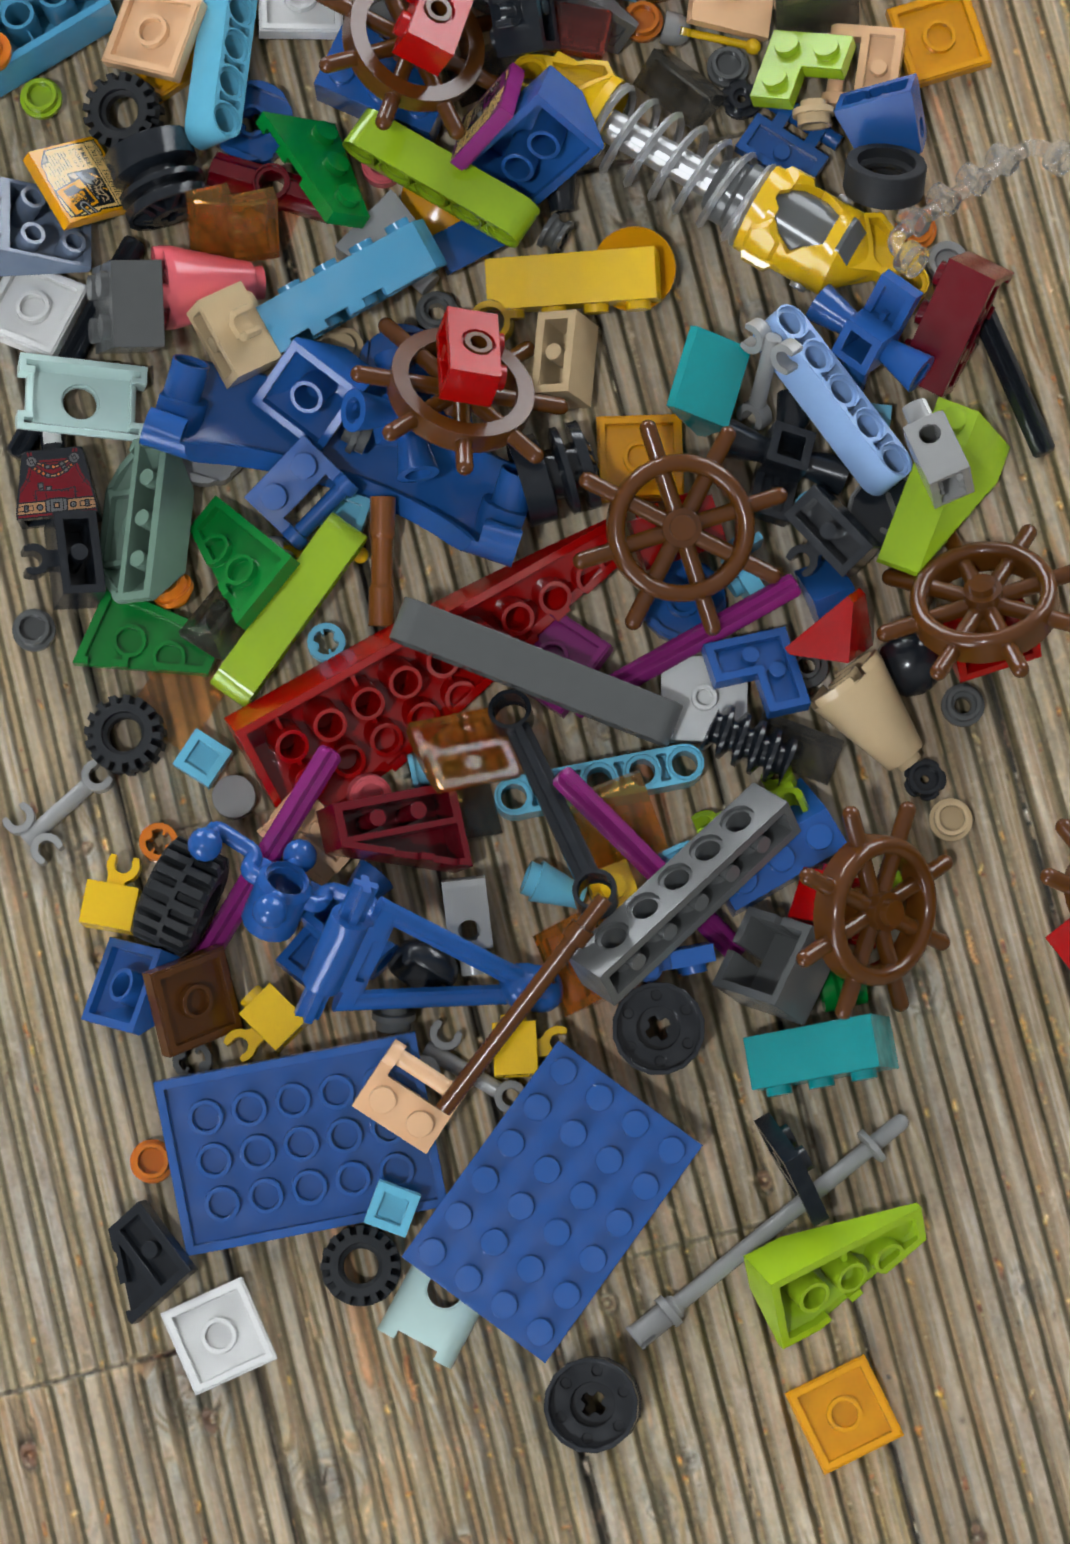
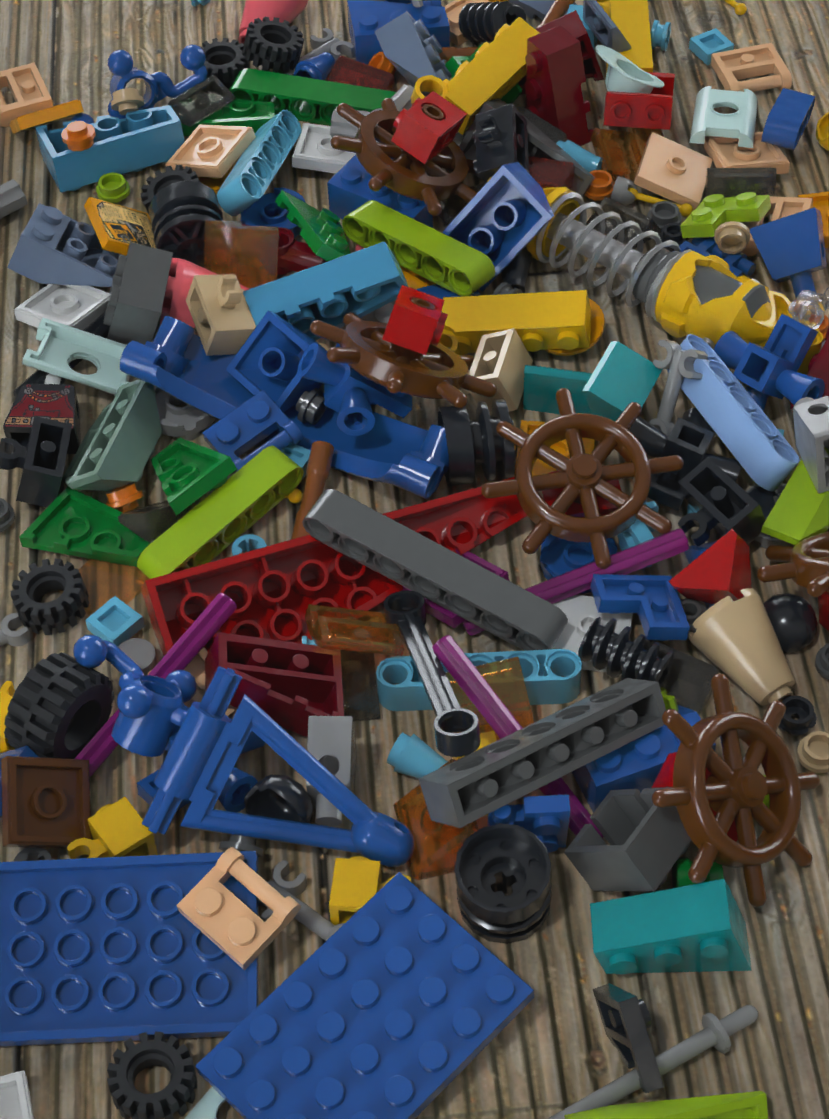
camera: 10 degrees right, 30 degrees down
medium azure plate [364,1178,421,1238] -> none
reddish brown bar [436,893,612,1116] -> none
magenta tile [450,62,525,171] -> none
black tyre [843,143,927,210] -> none
none -> teal slope [523,365,593,414]

